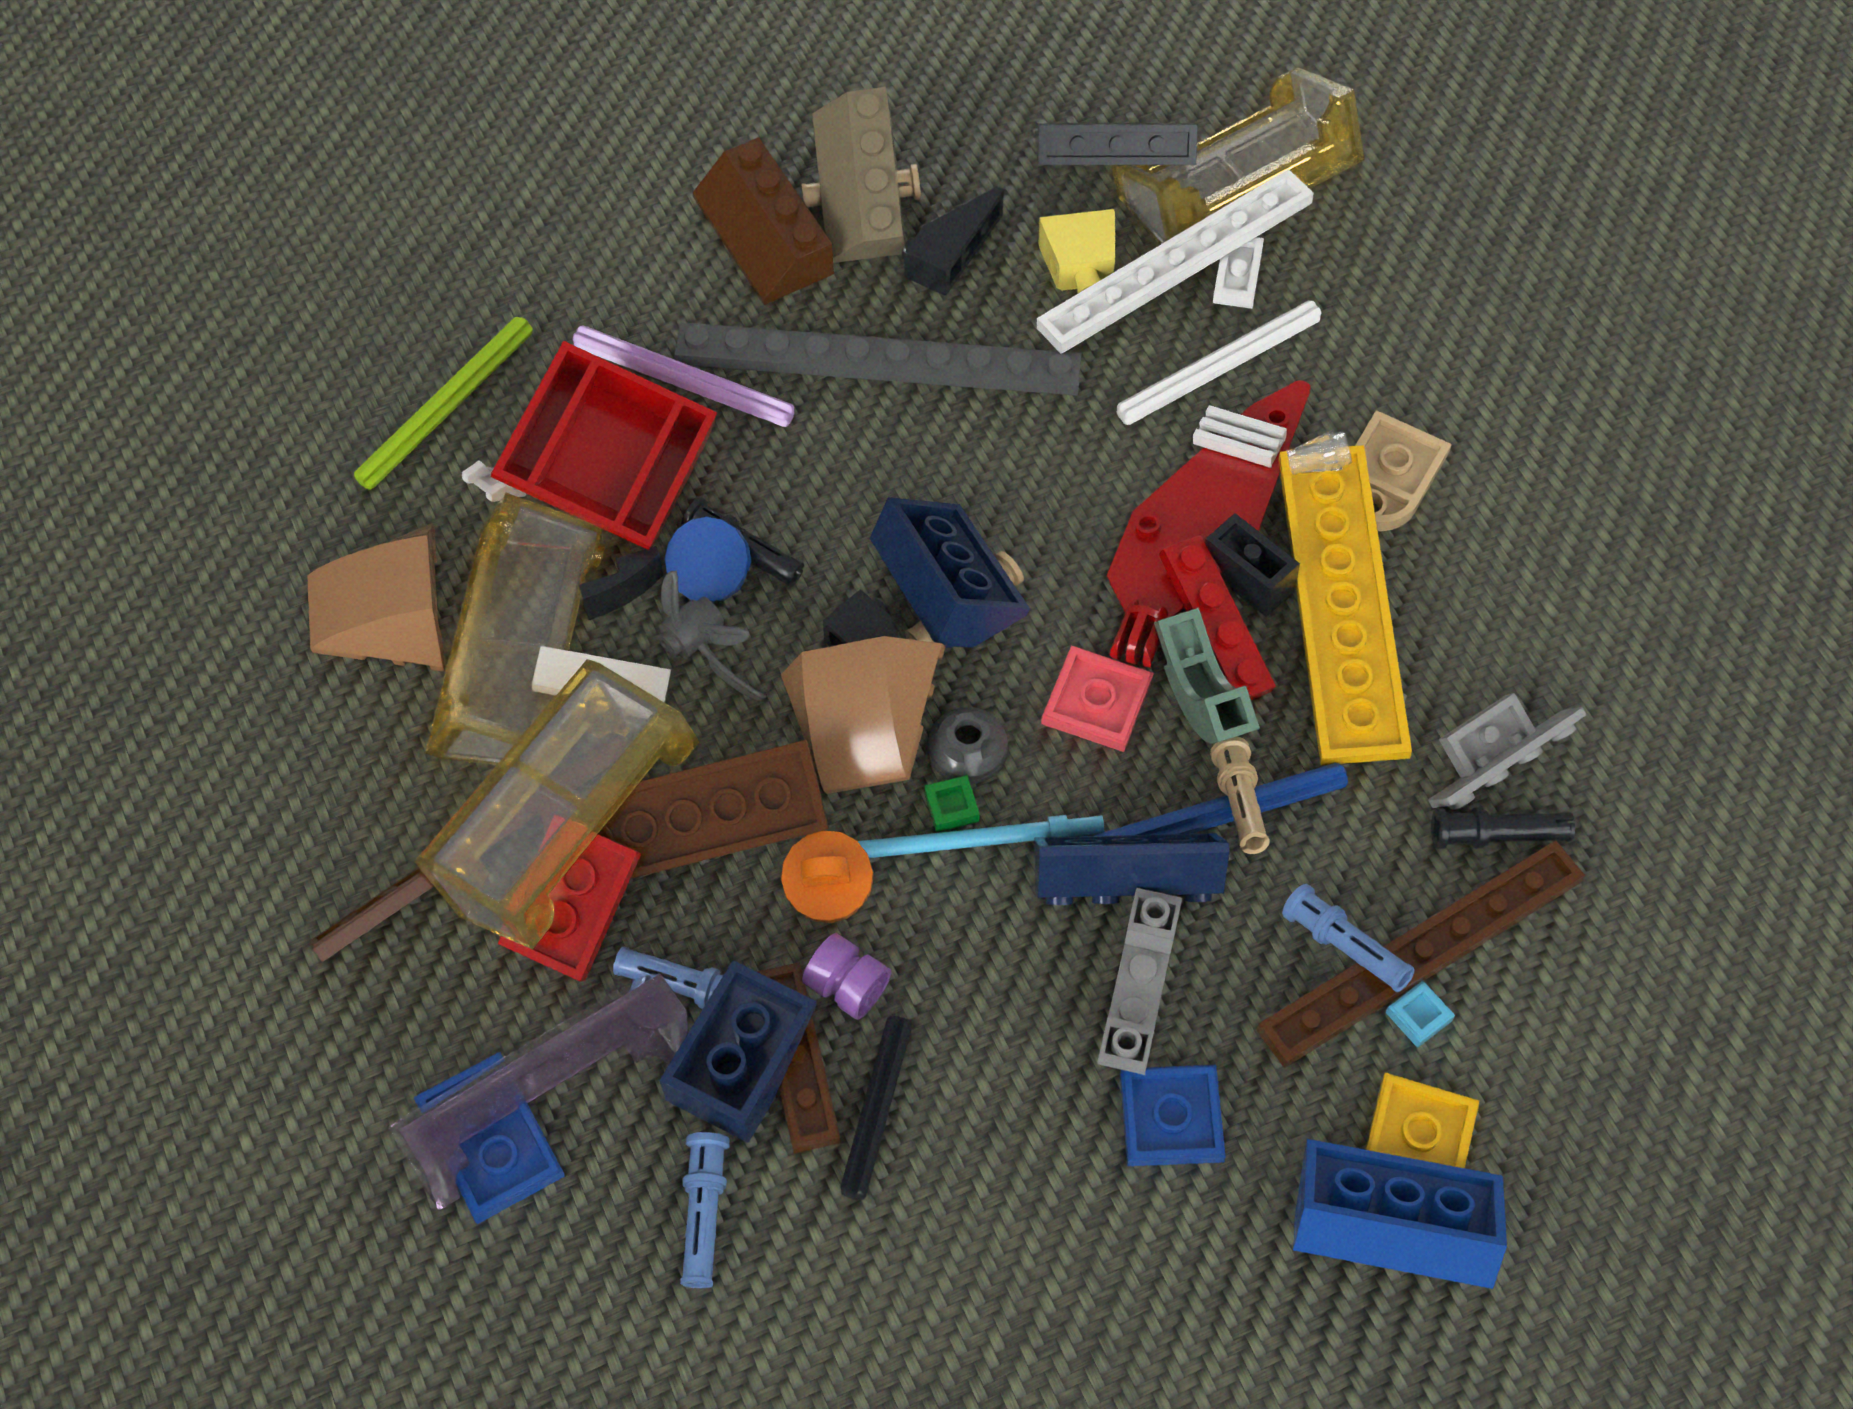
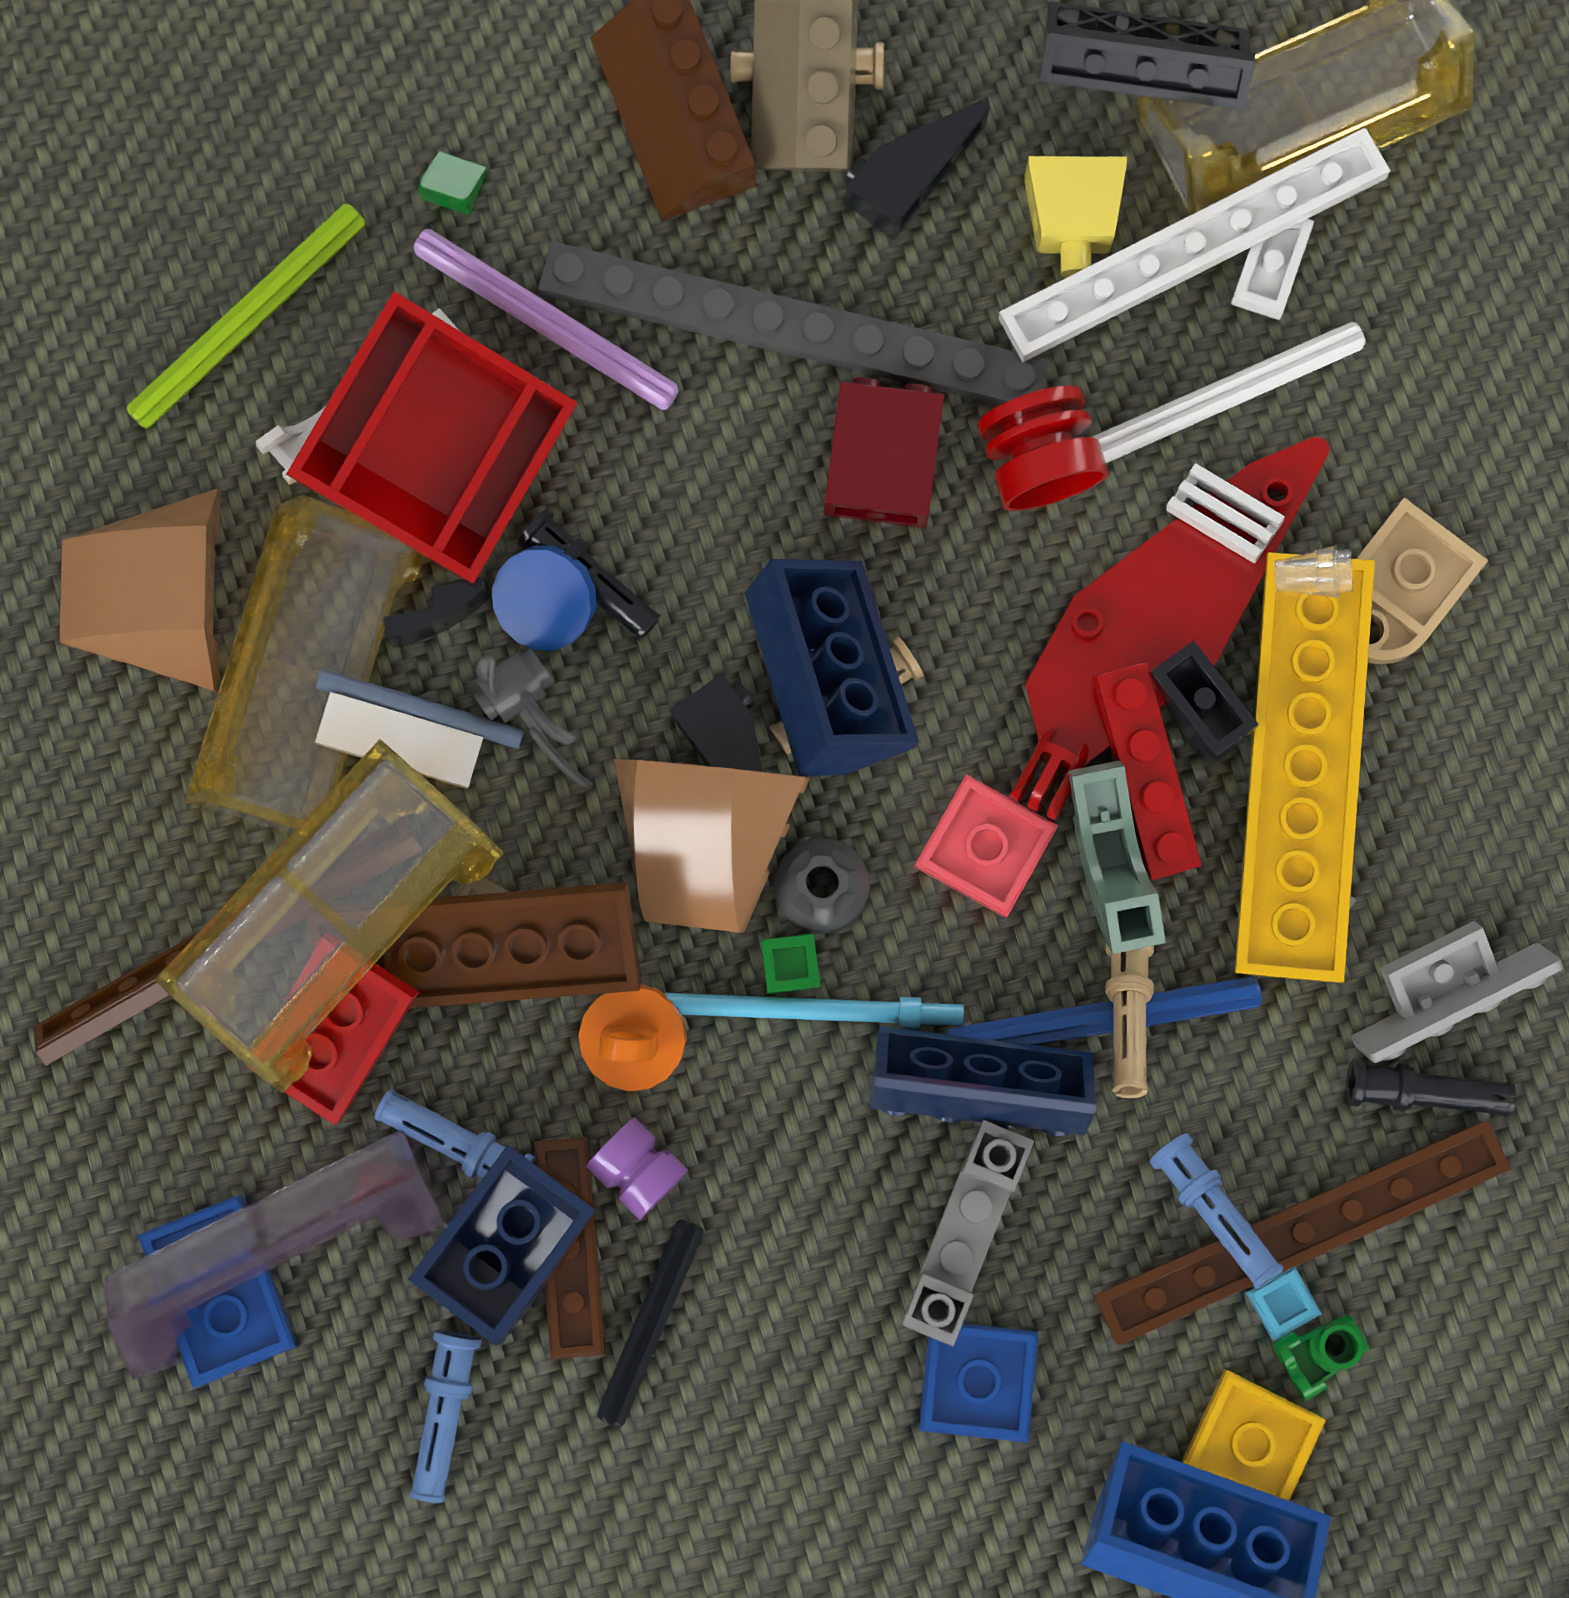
camera: 10 degrees right, 20 degrees up
none -> sand blue bar [316,669,525,749]
none -> slope [418,151,487,216]
none -> dark red panel [824,377,944,528]
none -> red wheel [977,386,1109,511]
none -> green plate [1271,1314,1370,1401]

